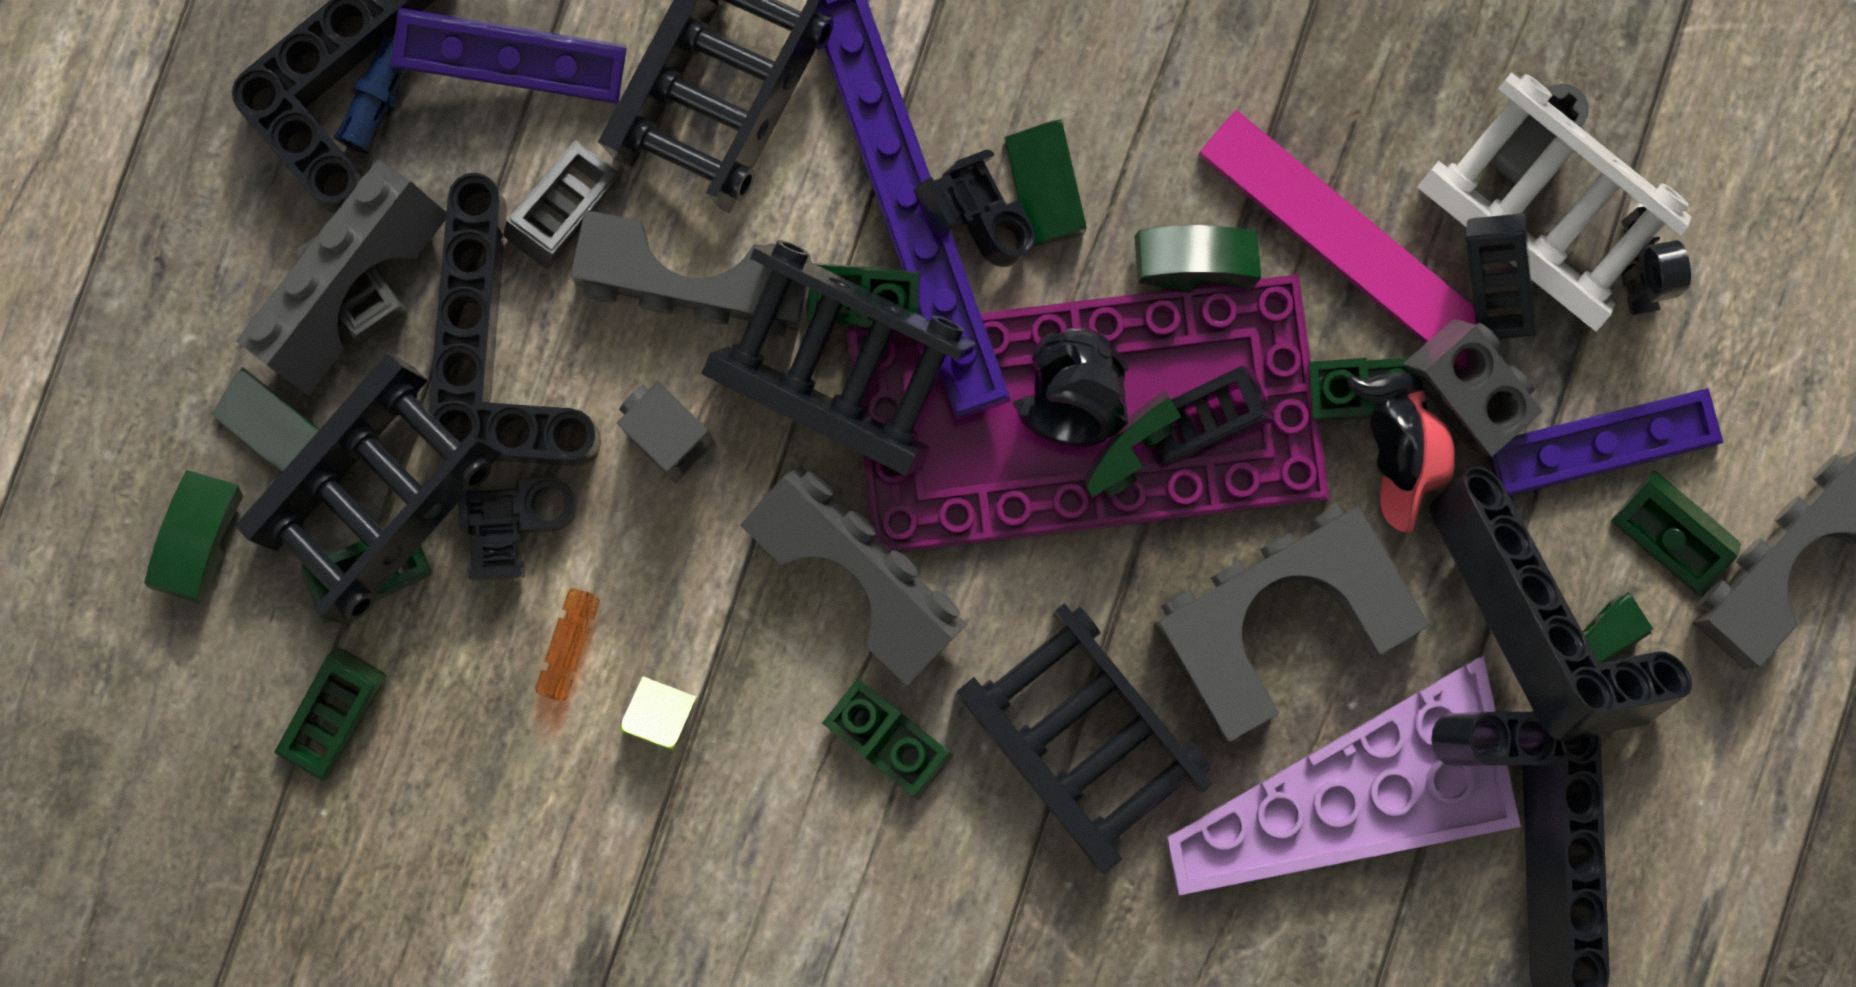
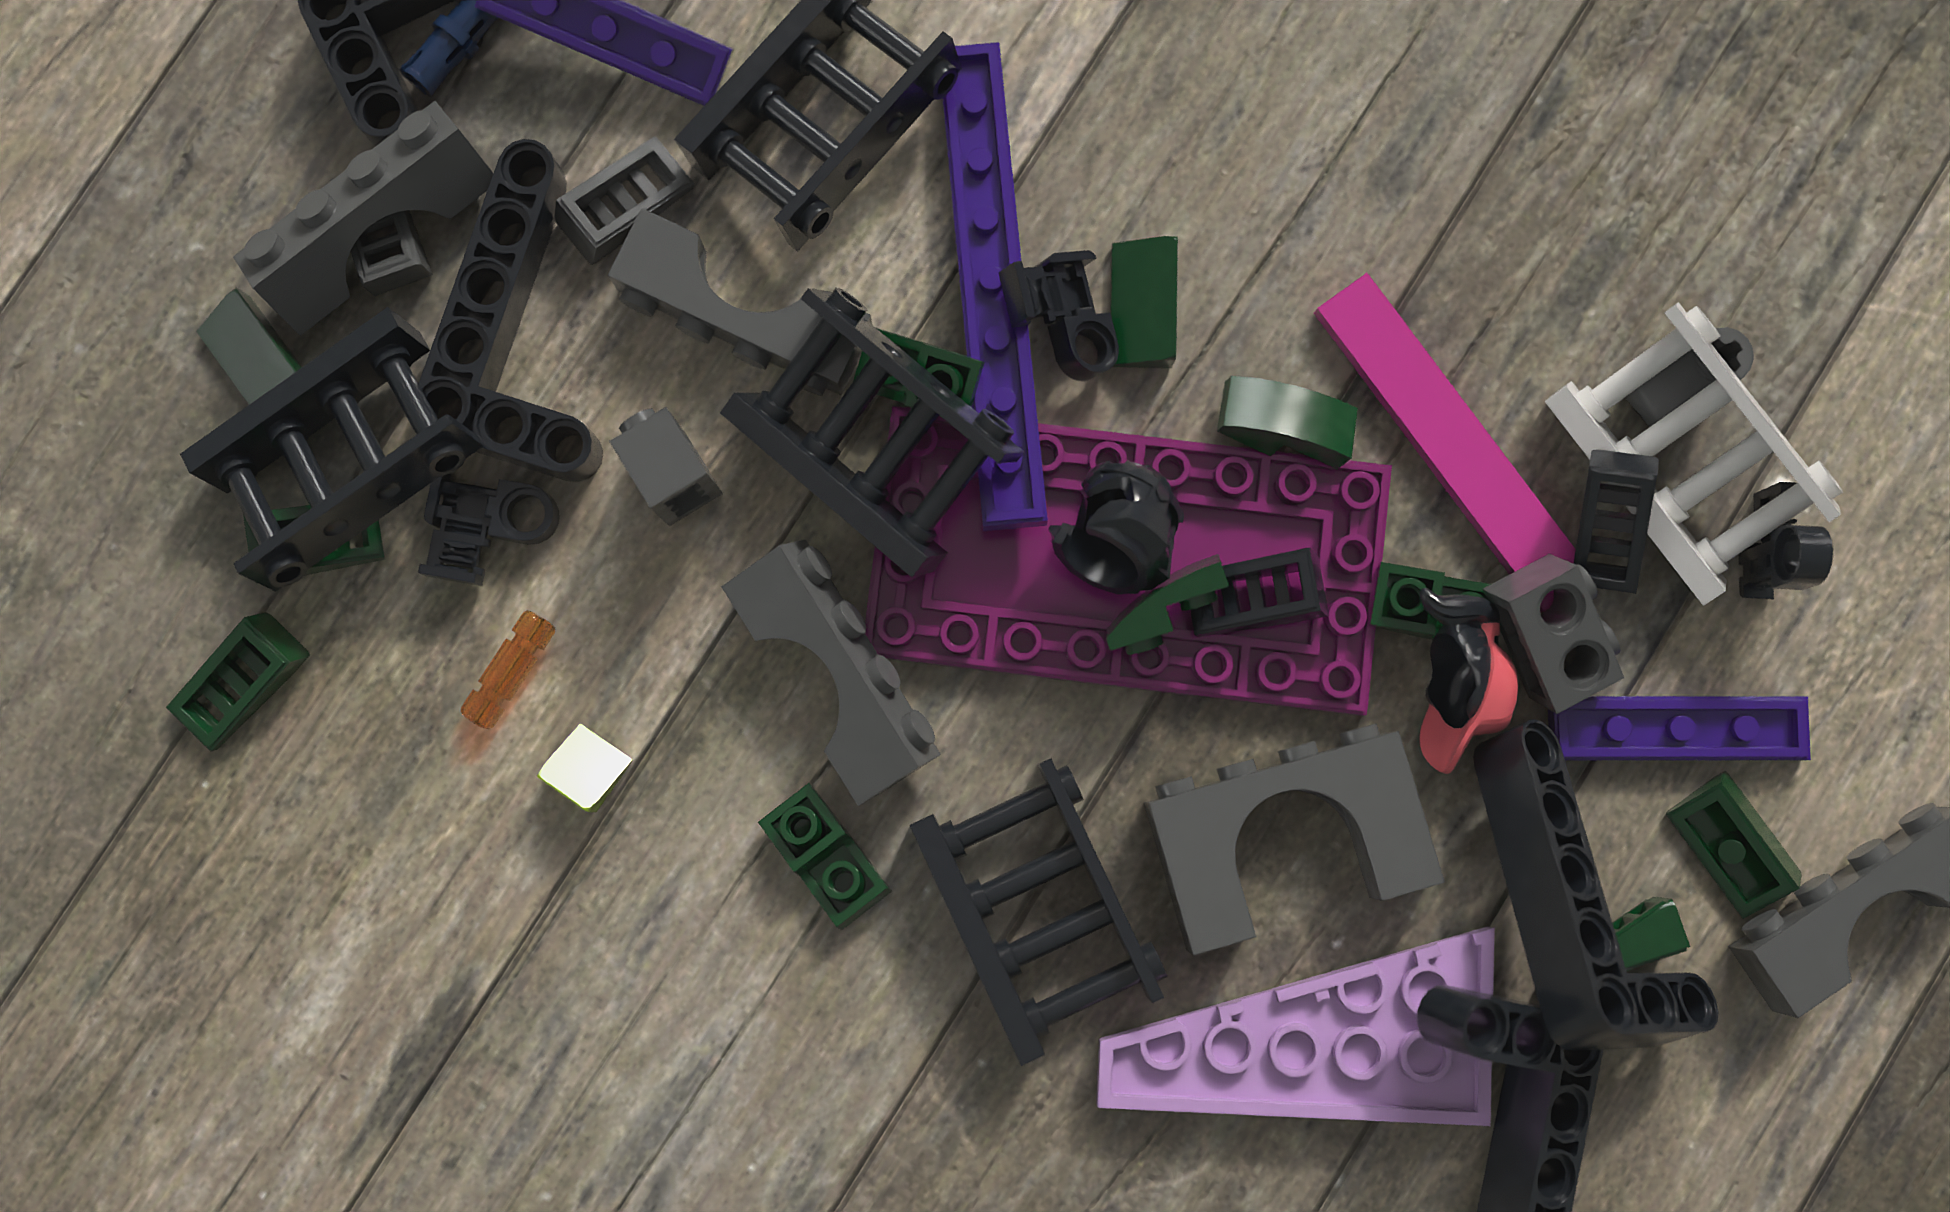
camera: 15 degrees right, 0 degrees up
dark green slope [144,470,243,603] -> none

